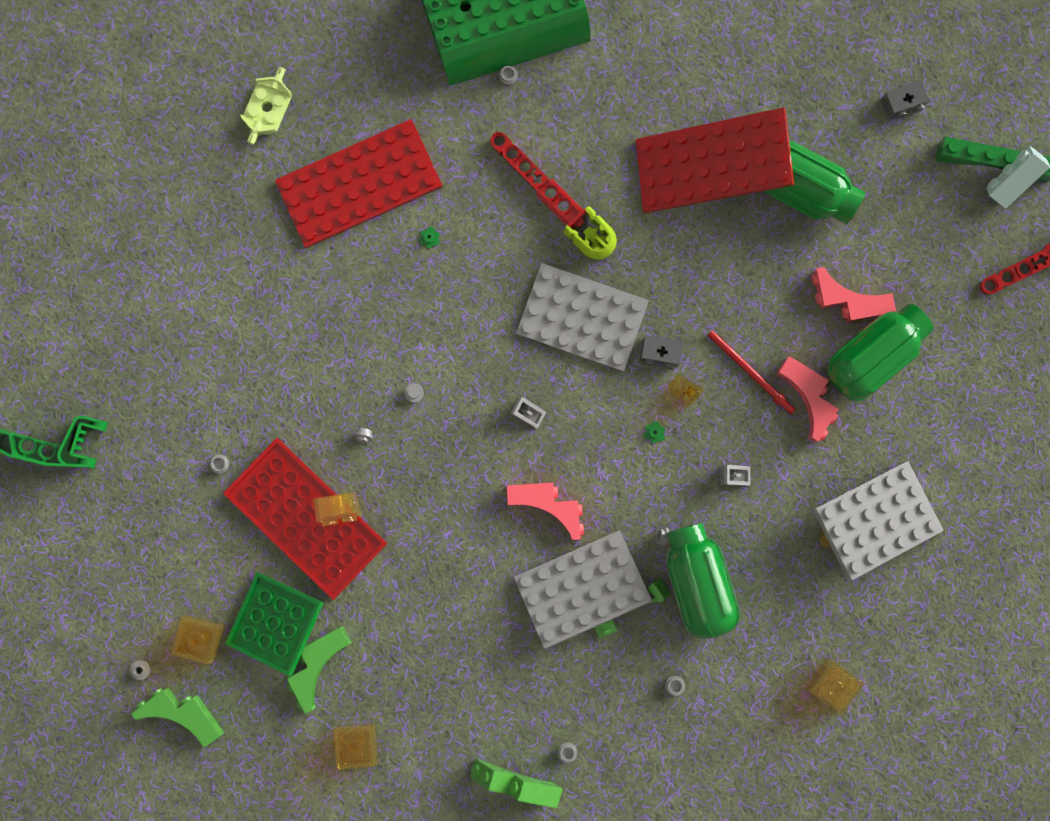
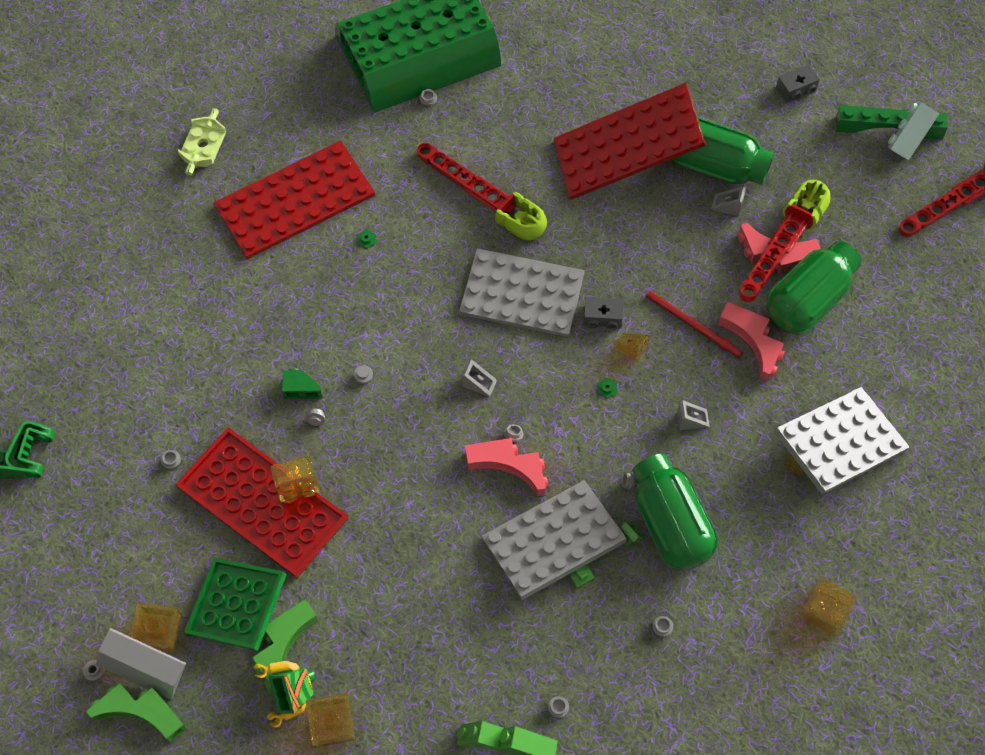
camera: 10 degrees left, 20 degrees down
none -> light grey slope [96,628,186,700]
none -> torso [253,661,316,728]
none -> green slope [282,369,323,399]
none -> light grey plate [504,424,524,442]
none -> light grey slope [711,186,746,216]
none -> red piece [739,180,830,302]

